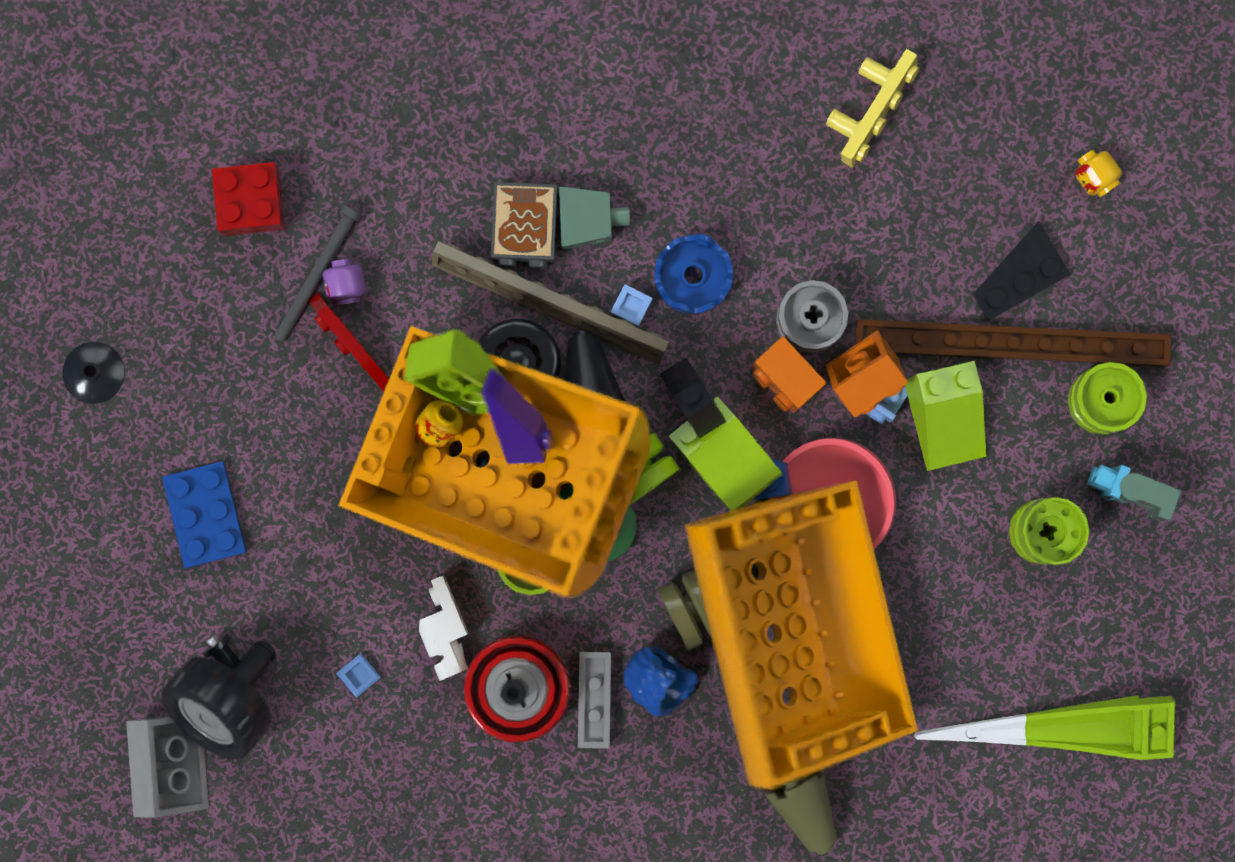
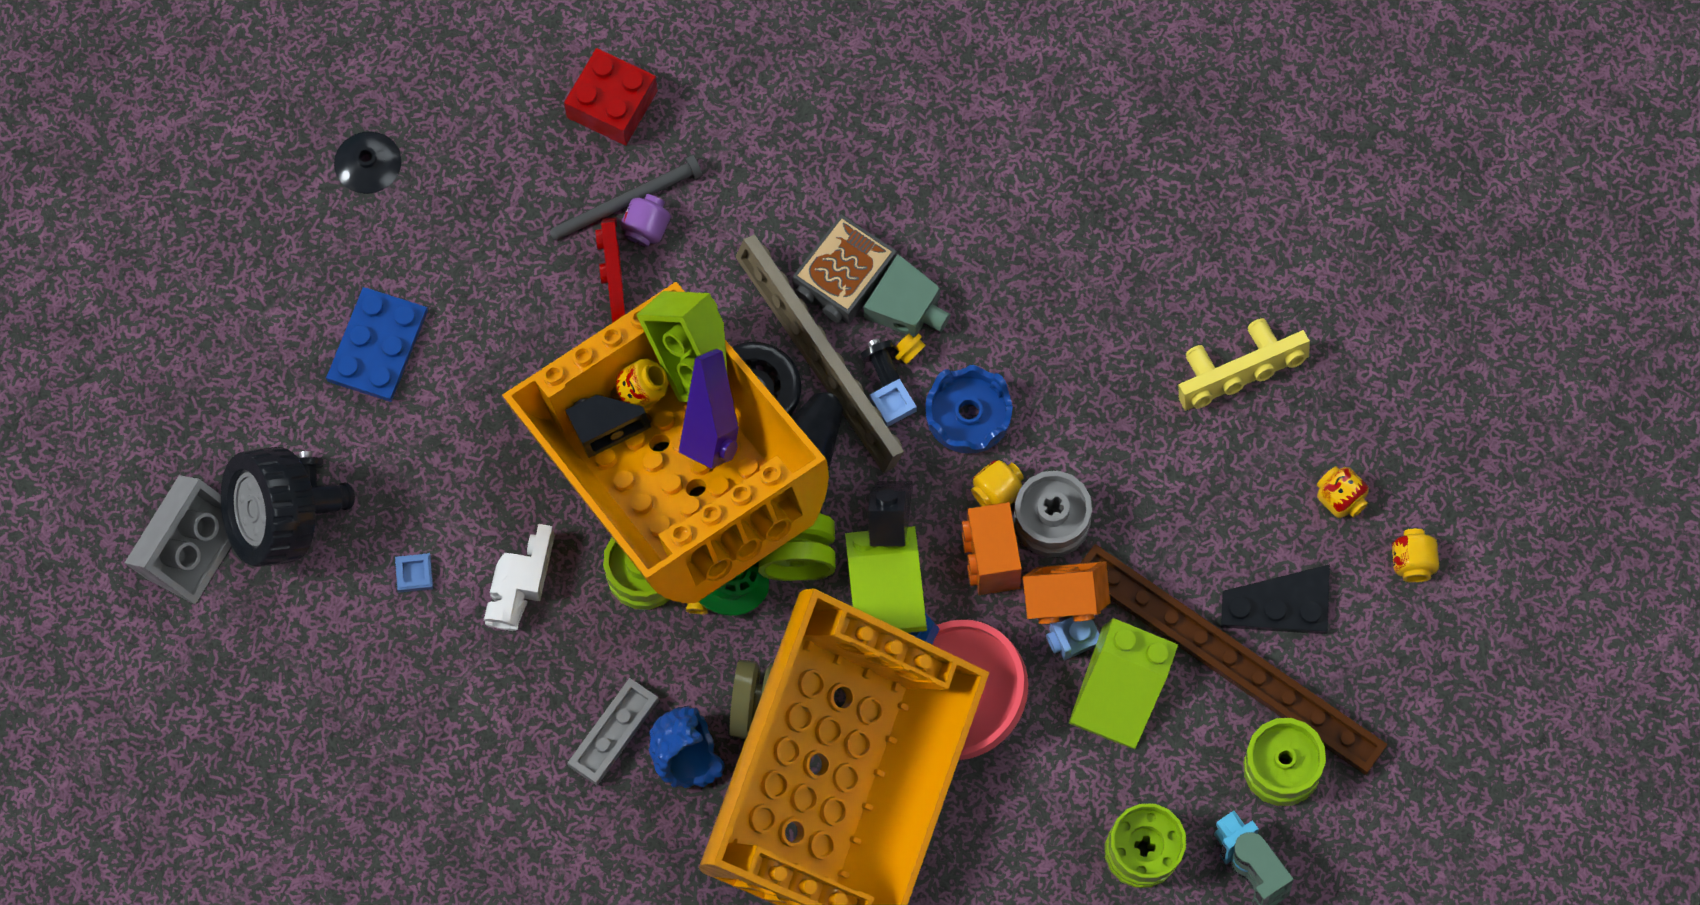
camera: 35 degrees right, 15 degrees down
red wheel [464,635,571,743] -> none
none -> black slope [565,395,651,458]
none -> black piece [861,339,900,387]
none -> yellow plate [895,333,926,364]
none -> yellow head [971,460,1024,506]
none -> yellow head [1317,466,1369,518]

